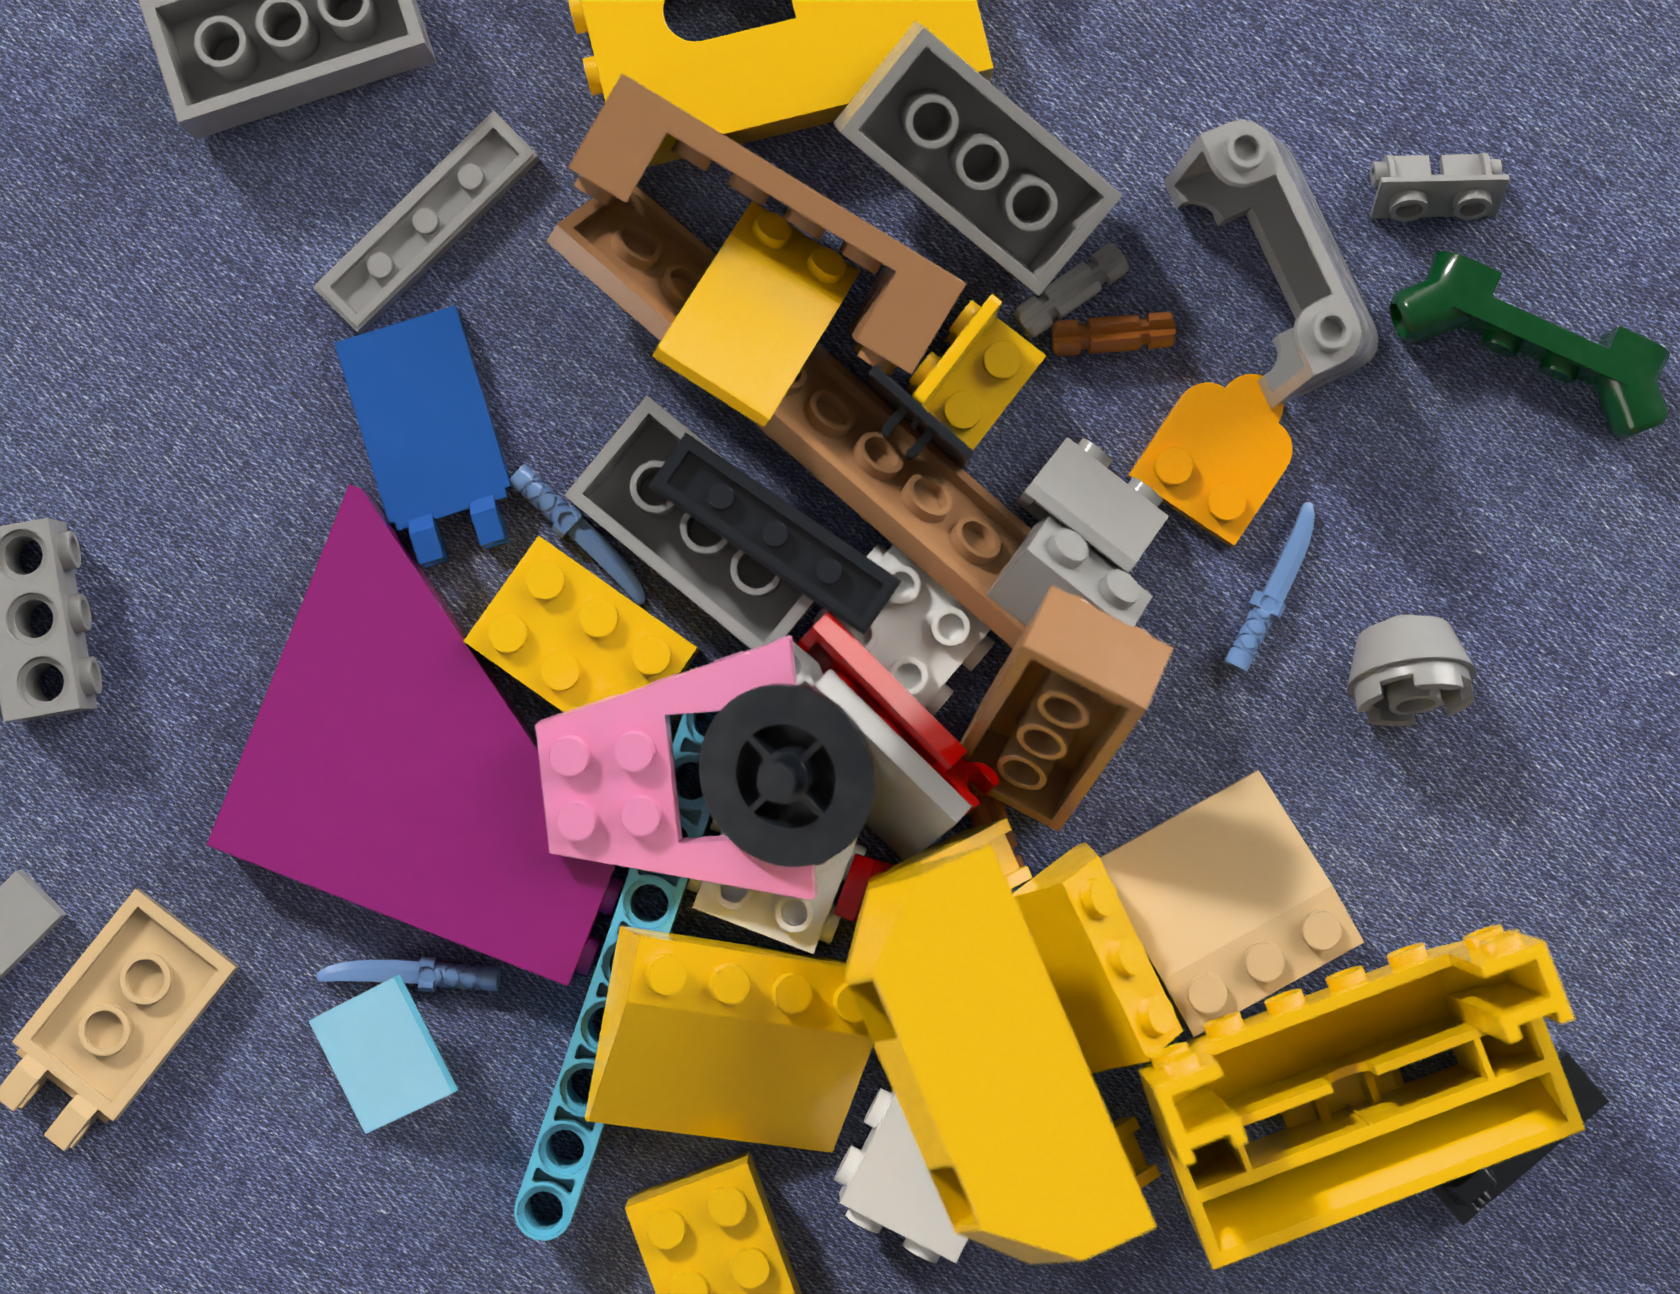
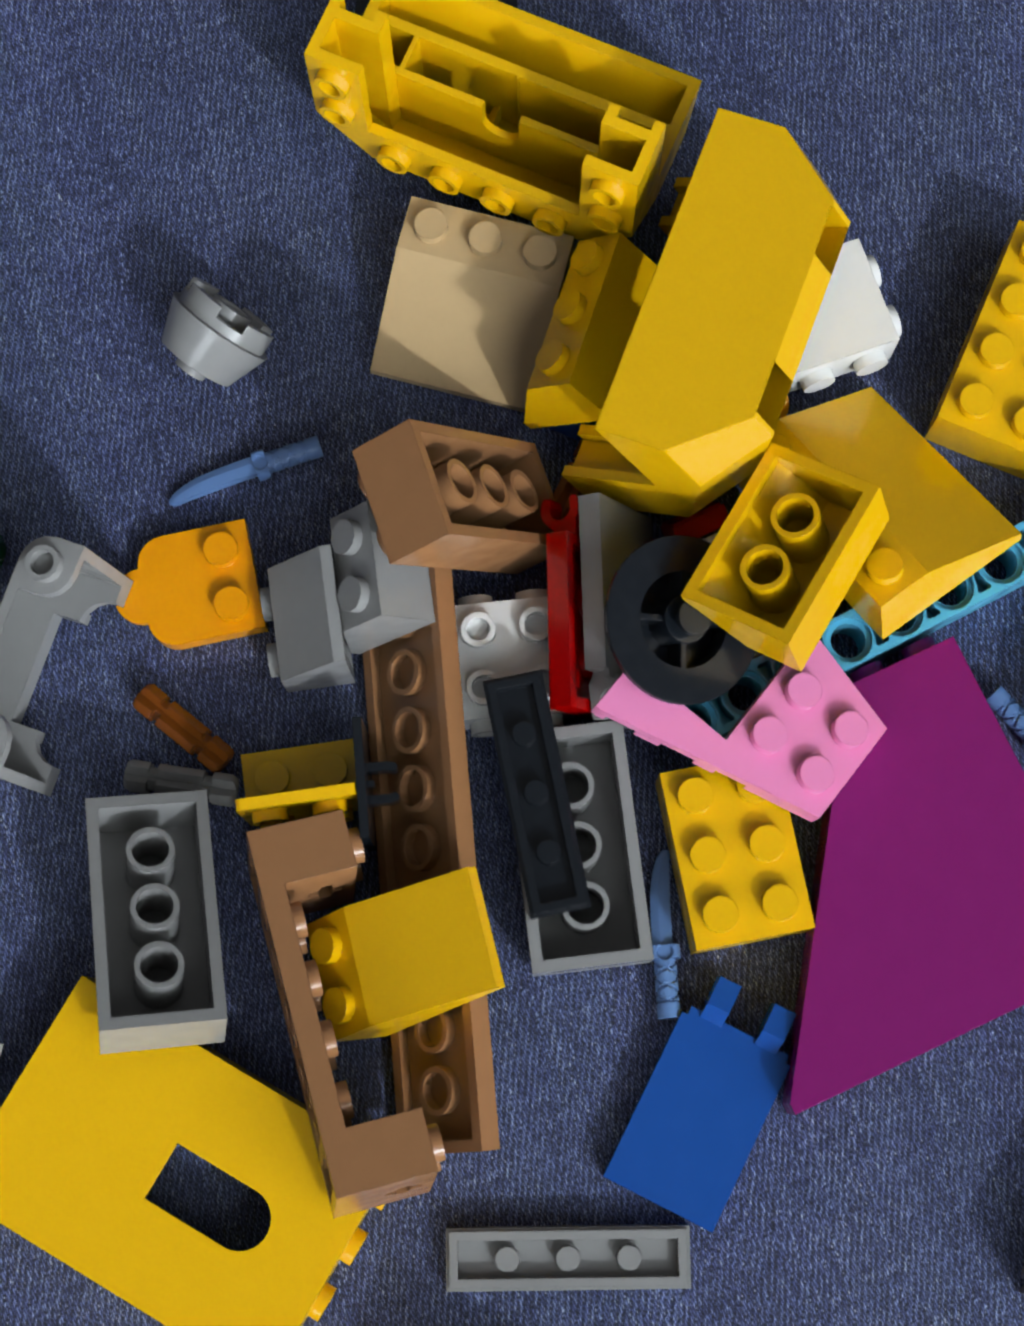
camera: 130 degrees left, 10 degrees down
none -> yellow slope [681,442,890,672]

